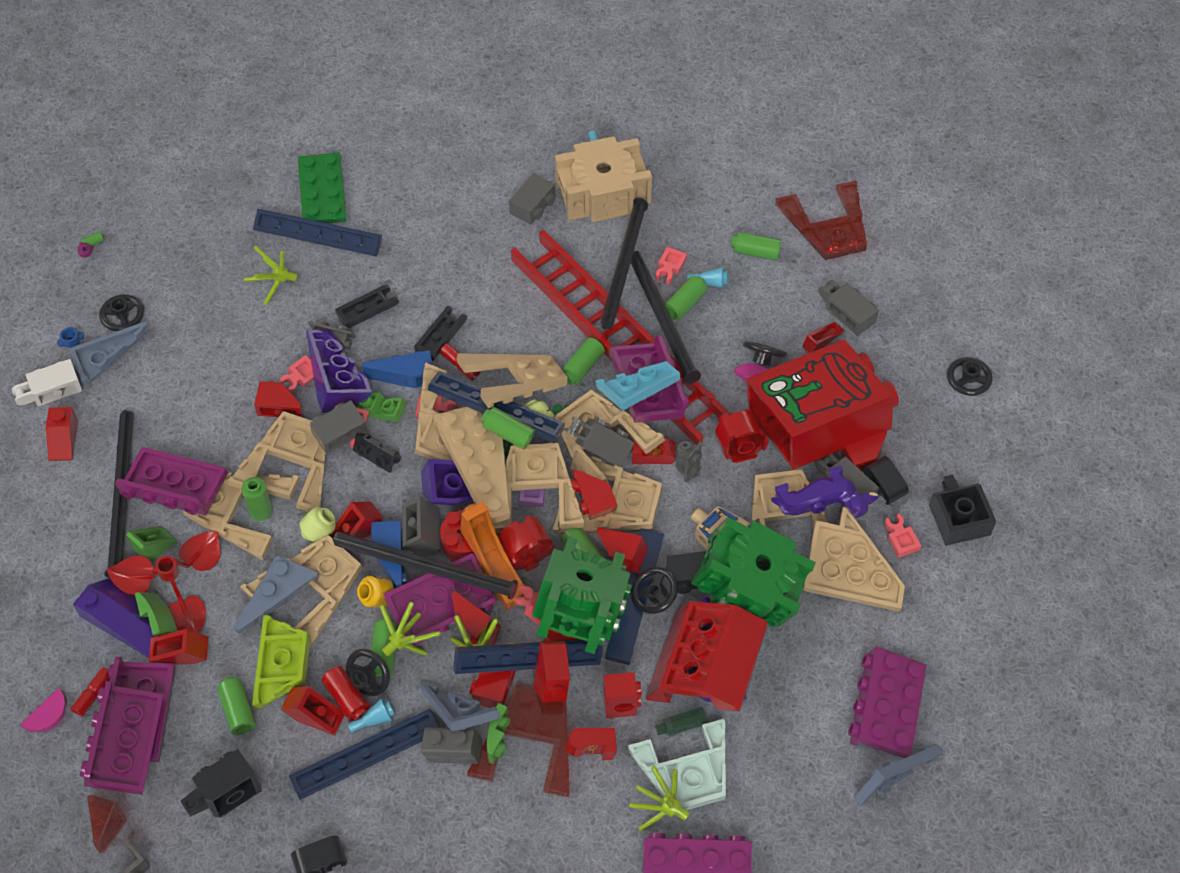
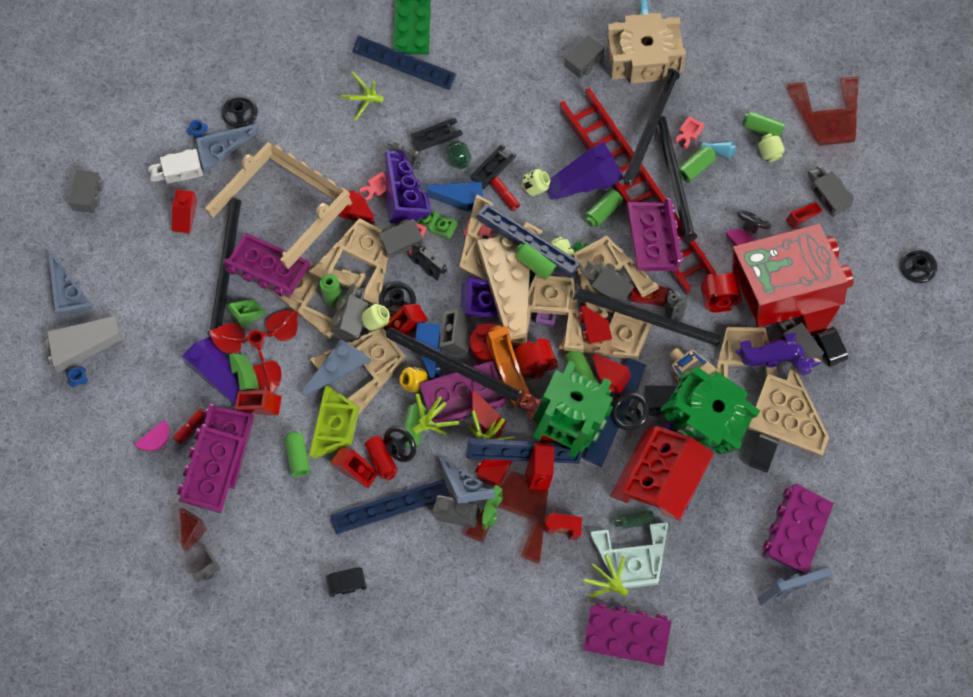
camera: 10 degrees right, 10 degrees up
arm [77,231,104,258] -> none
black hinge [181,749,262,818] -> none
medium azure cone [348,698,395,733] -> none
tan wing [457,353,568,408] -> none
medium azure wing [596,361,681,411] -> none
red brick [603,672,642,719] -> none
coral plate [884,514,921,558] -> none
black hinge [929,475,996,546] -> none
none -> tan piece [205,142,352,269]
none -> dark grey brick [330,284,368,340]
none -> black piece [378,282,416,317]
none -> clear green head [445,141,472,169]
none -> yellowish green head [522,169,550,196]
none -> dark purple wedge [546,141,624,200]
none -> black axle [573,285,721,346]
none -> black beam [749,433,779,473]
none -> yellowish green head [758,134,785,162]

